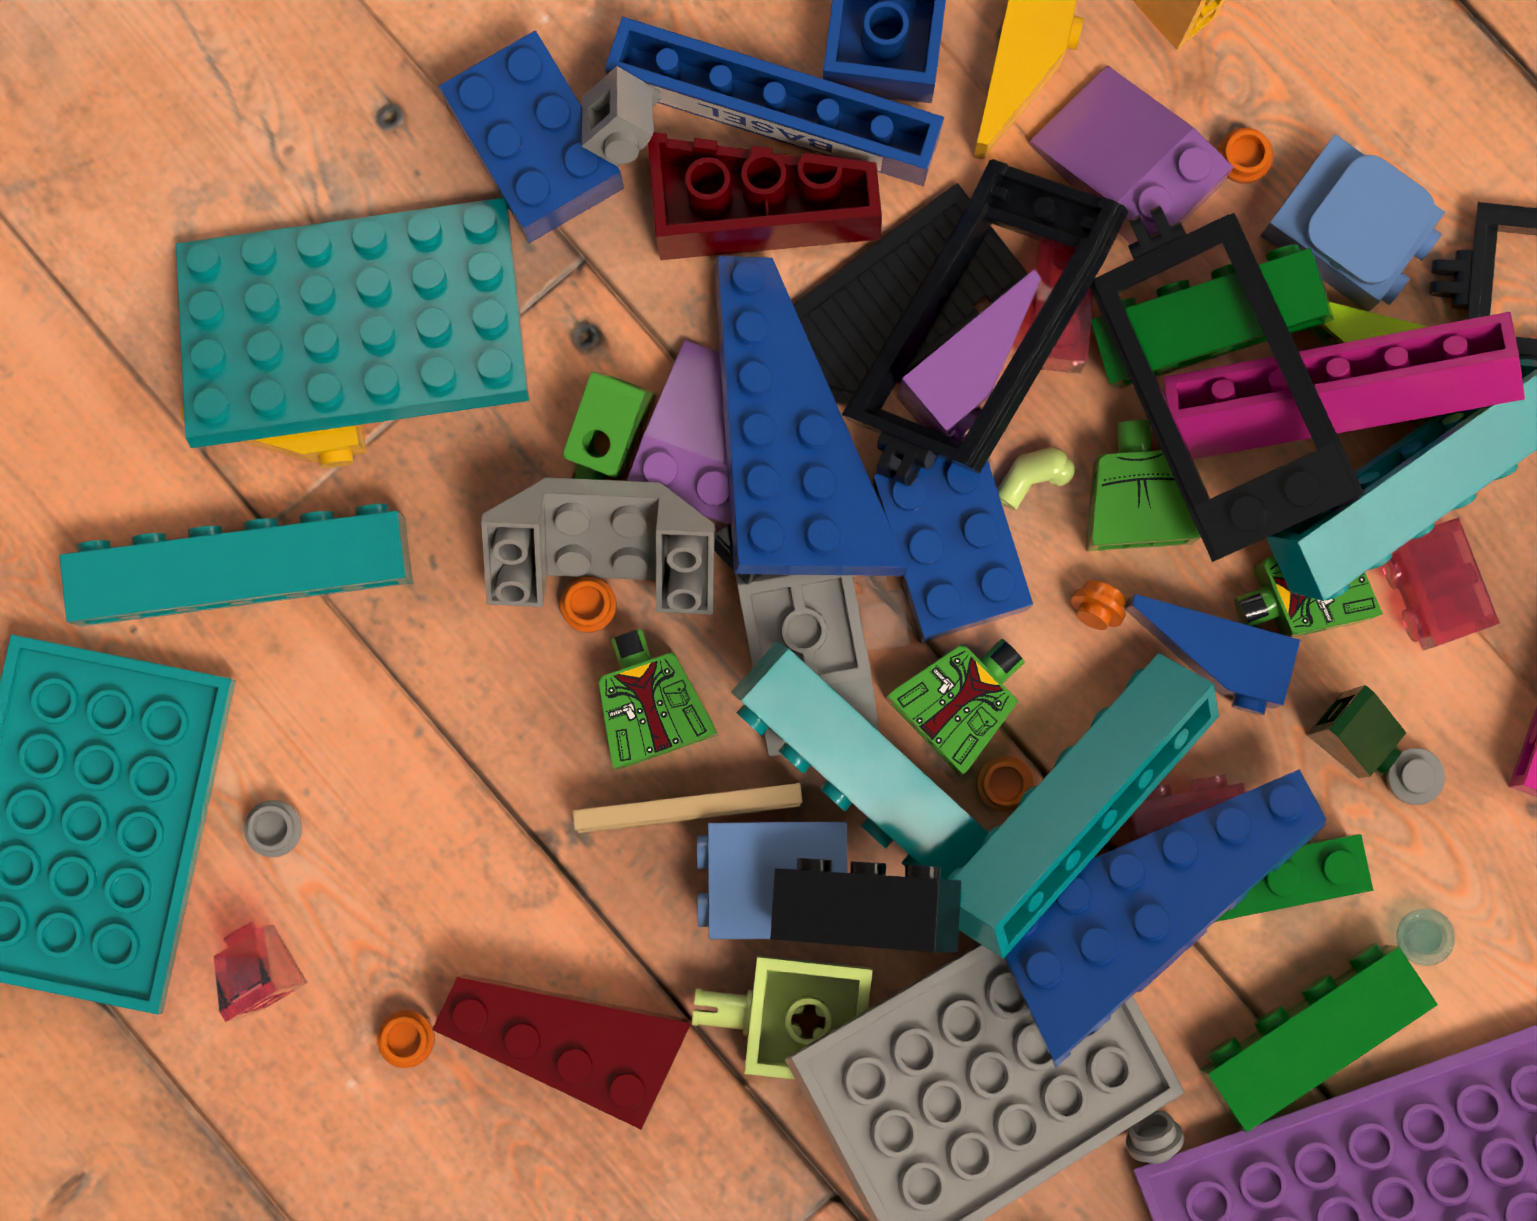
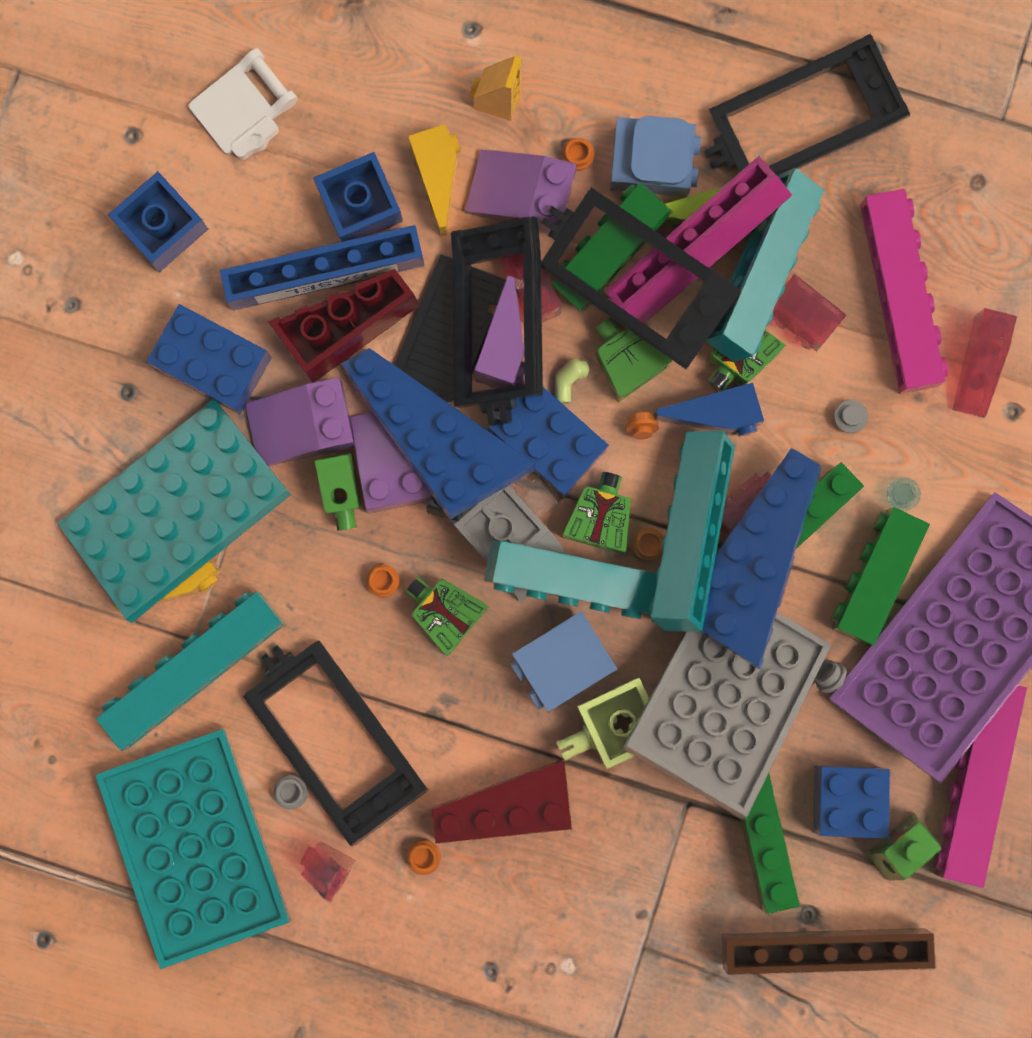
camera: 35 degrees left, 0 degrees up
light grey slope [481,477,715,615] -> none
tan tile [573,783,803,834] -> none
light grey brick [582,66,661,166] -> none
black brick [770,858,962,952] -> none
dark green slope [1307,685,1406,778] -> none
none -> black animal [243,641,428,847]
none -> medium lavender slope [246,377,355,466]

